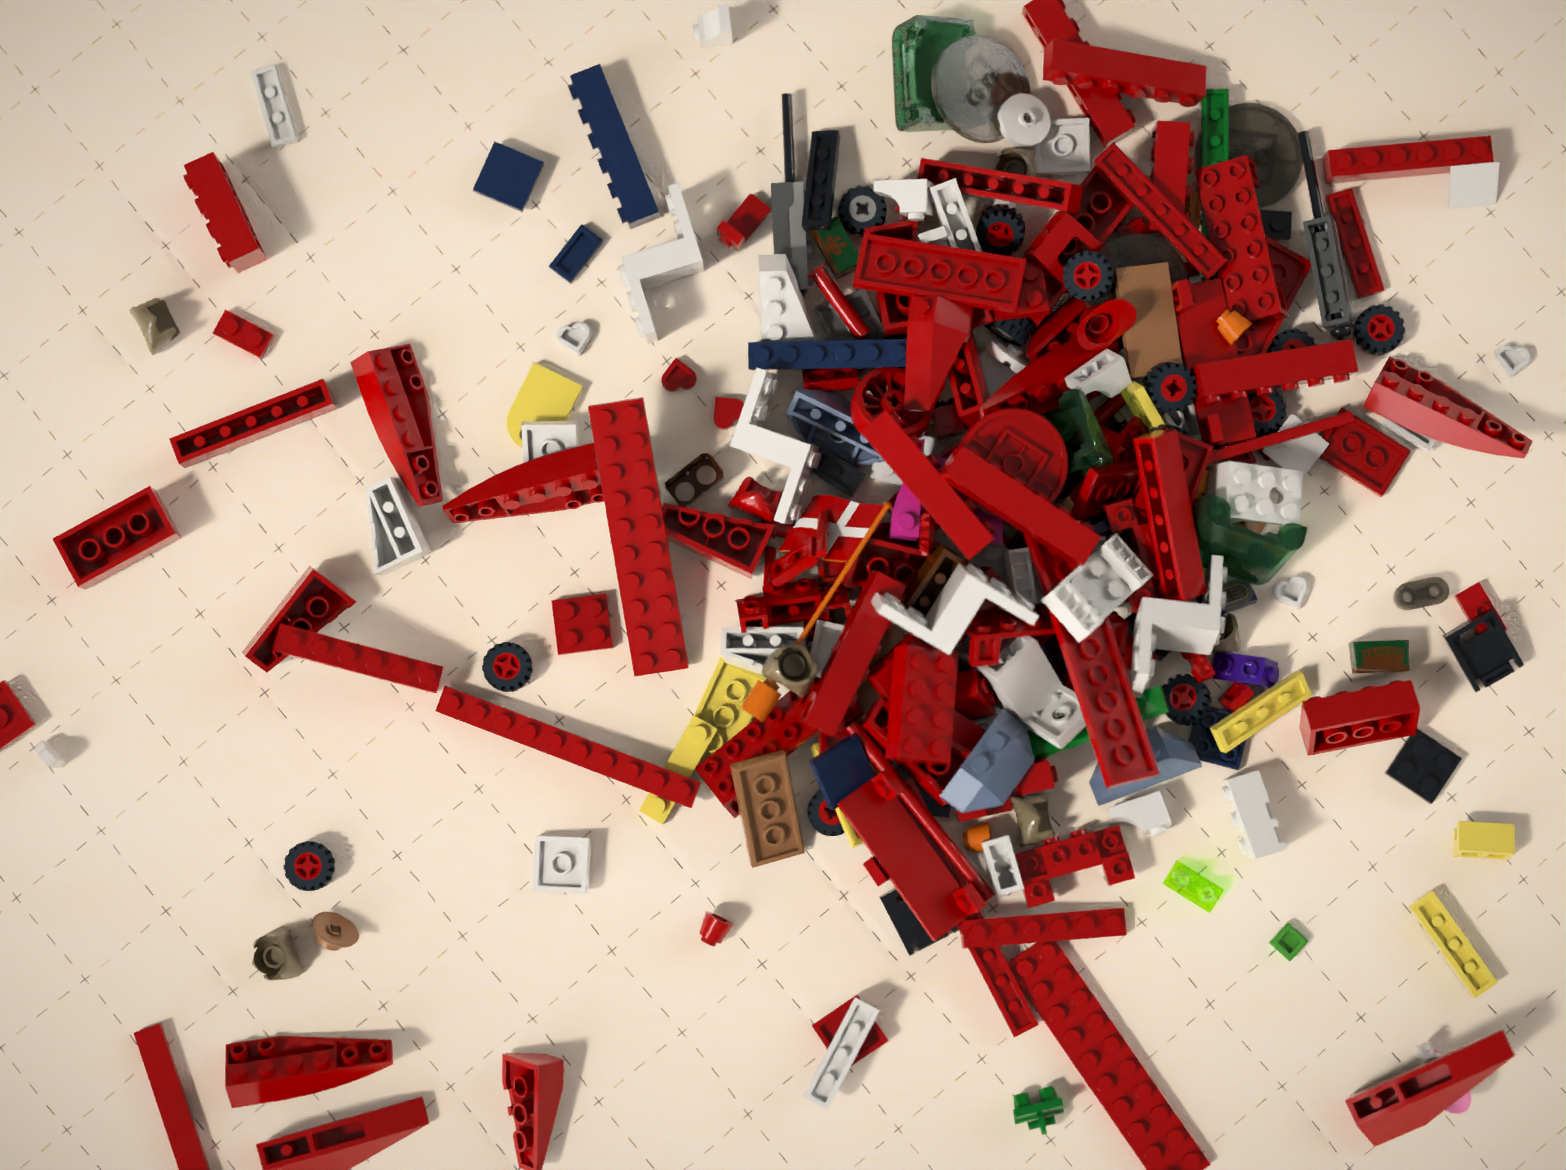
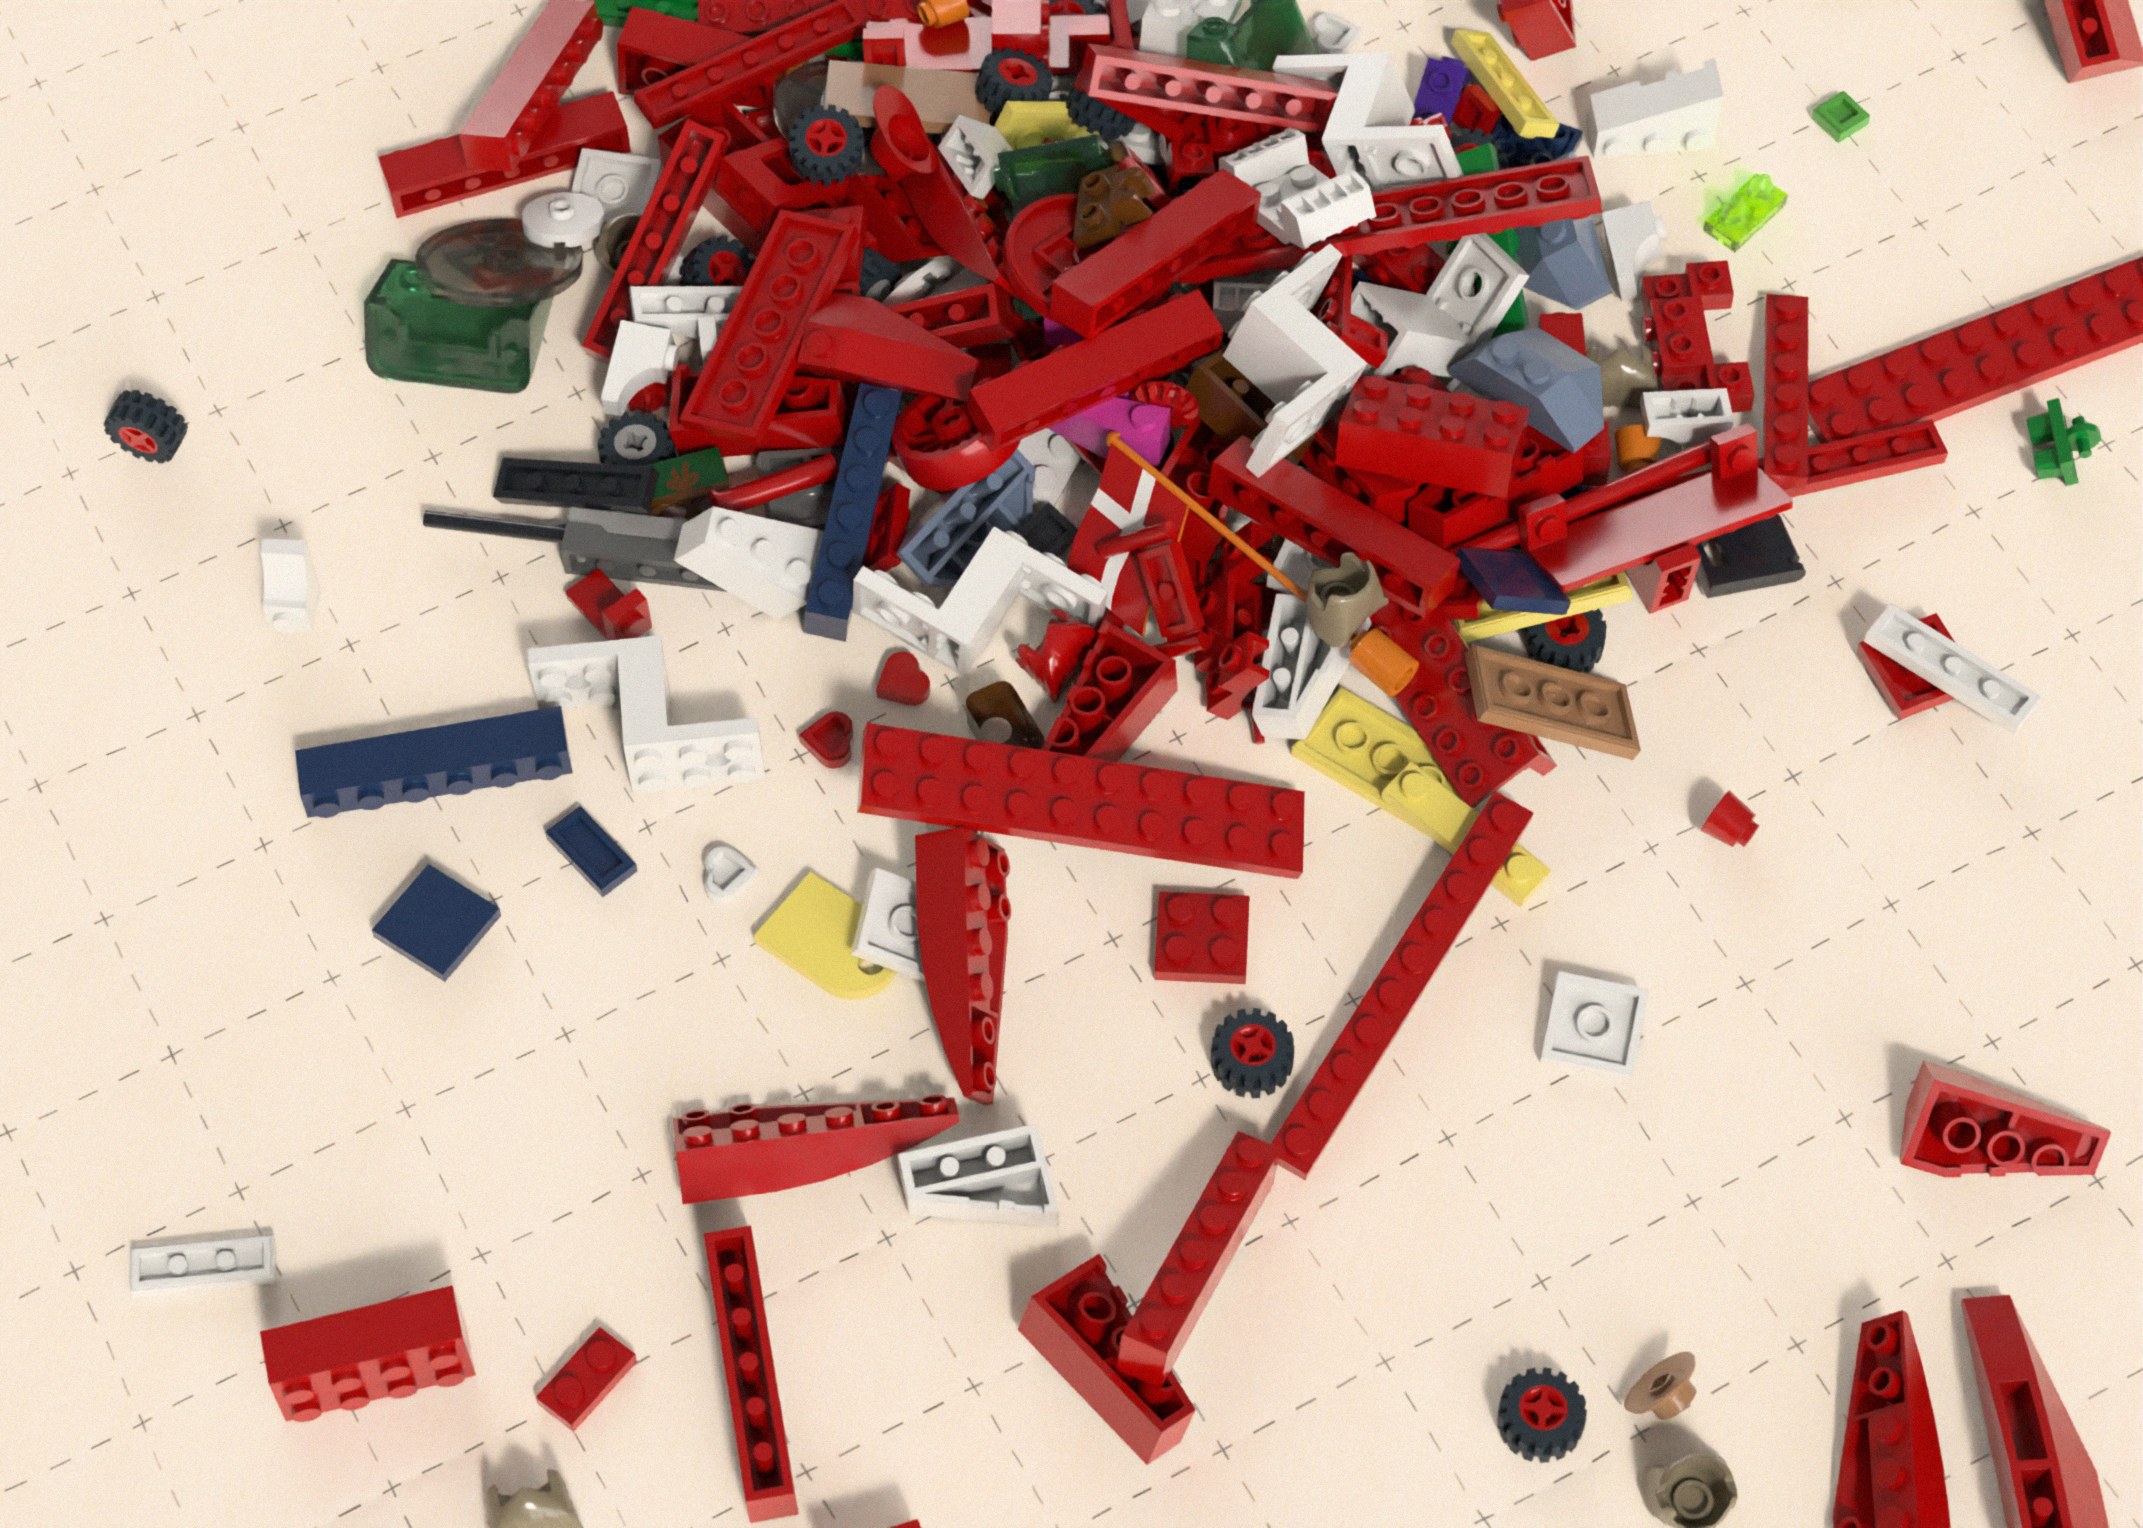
camera: 80 degrees left, 25 degrees down
none -> reddish brown plate [1073,165,1155,250]

